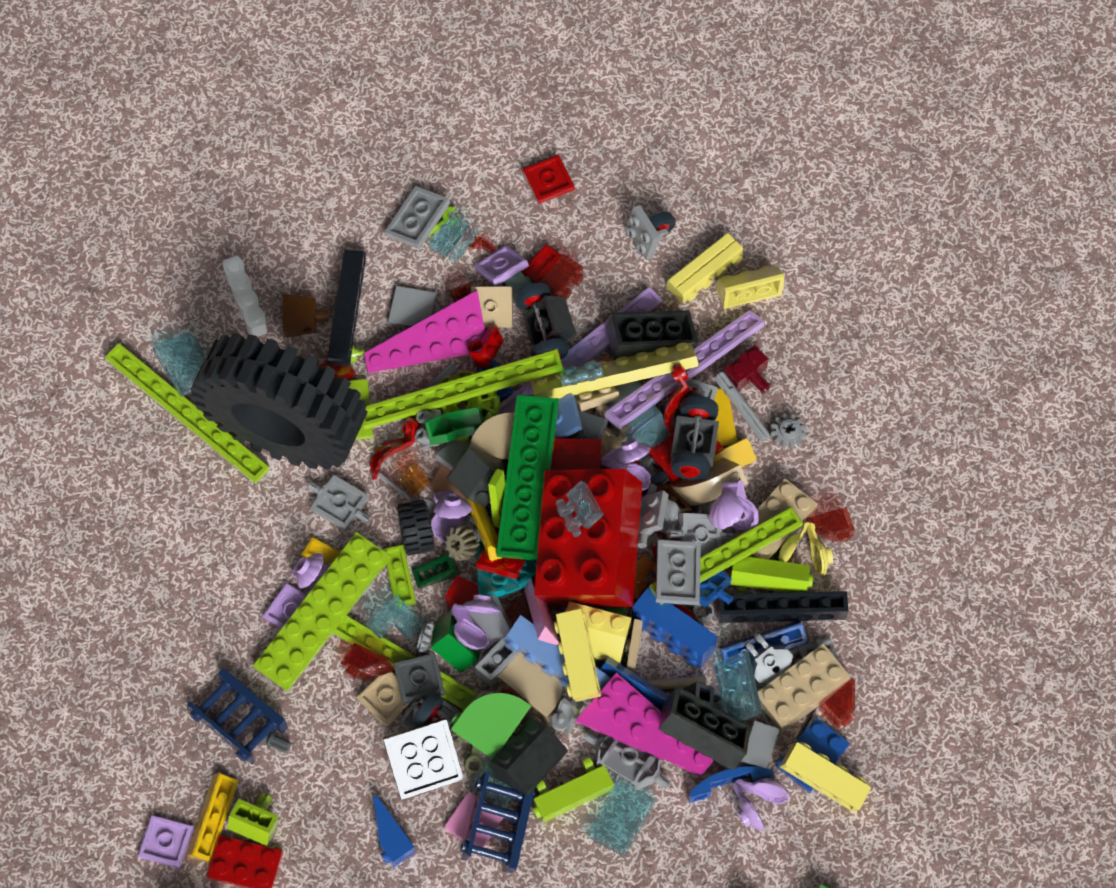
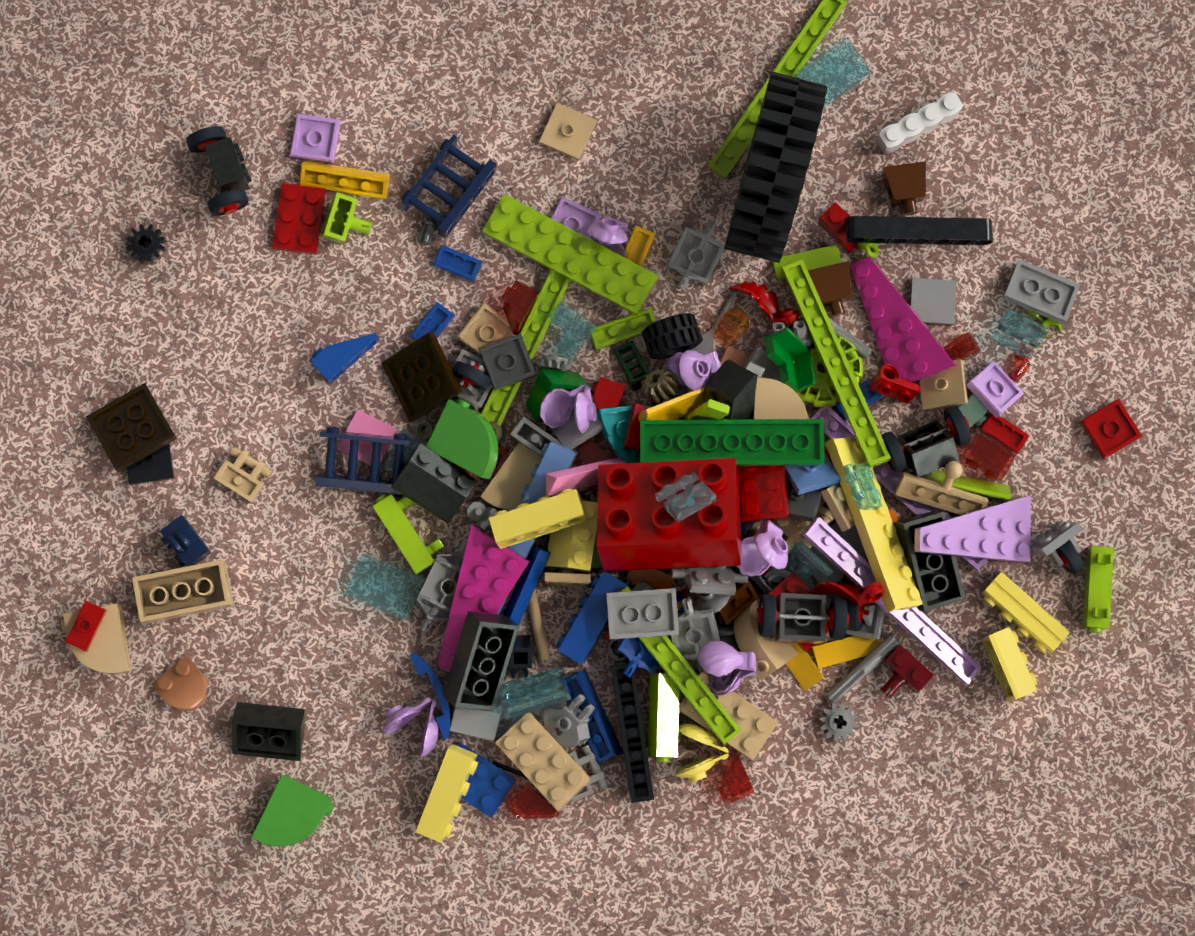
camera: 80 degrees right, 15 degrees up
none -> blue plate [410,302,455,341]
none -> blue plate [433,245,483,283]
none -> tan plate [539,103,597,161]
none -> reddish brown torso [808,261,852,317]
none -> tan plate [895,461,988,515]
none -> lavender wing [914,495,1031,563]
none -> lime slope [920,470,1011,502]
none -> lime brick [1082,545,1114,634]

